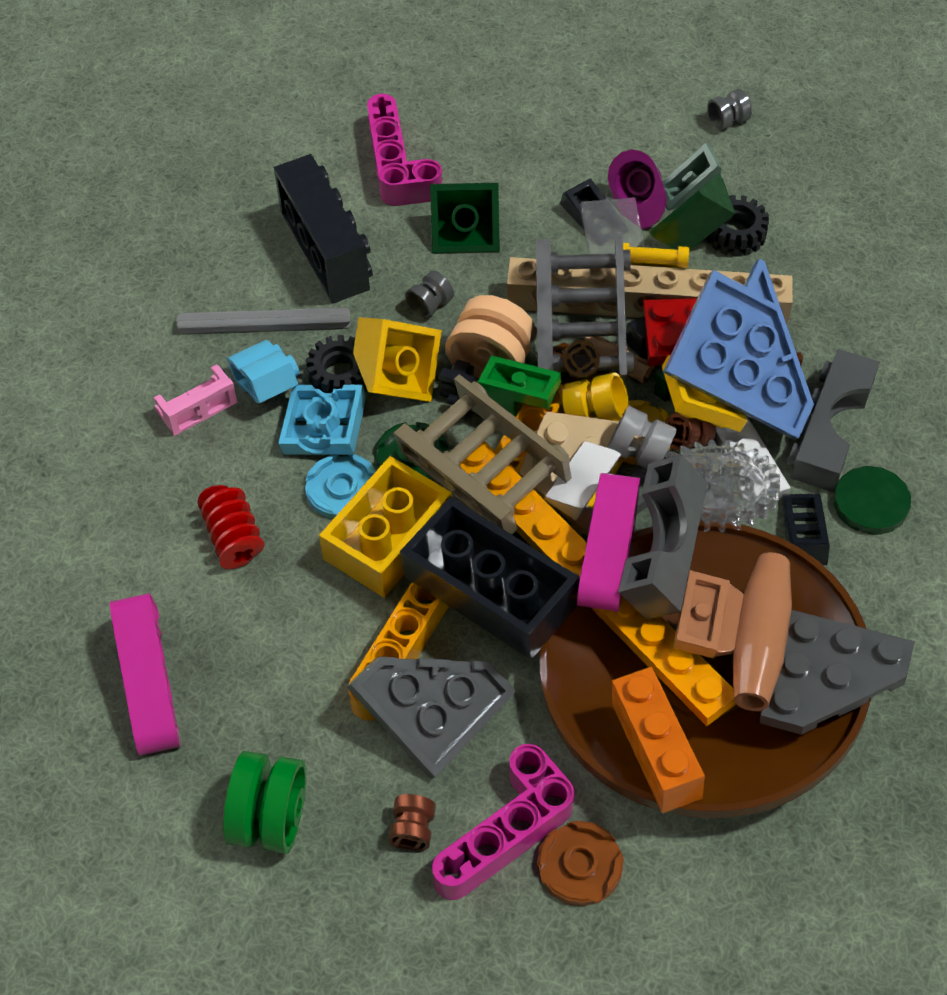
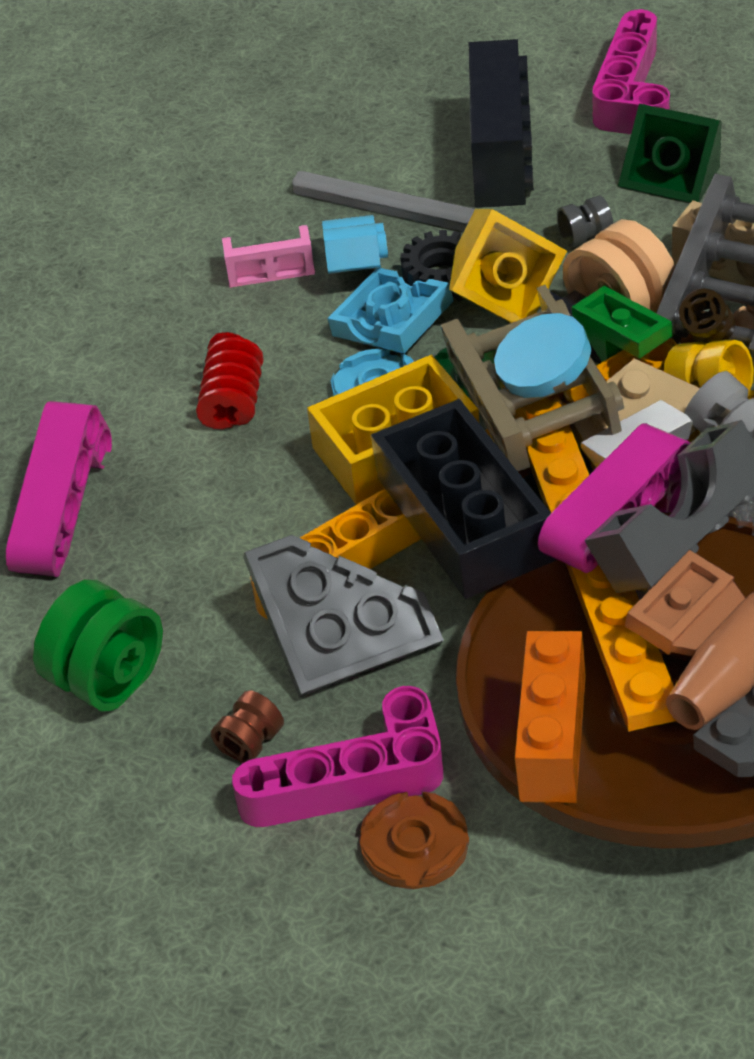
camera: 30 degrees right, 10 degrees down
none -> medium azure tile [494,313,591,398]

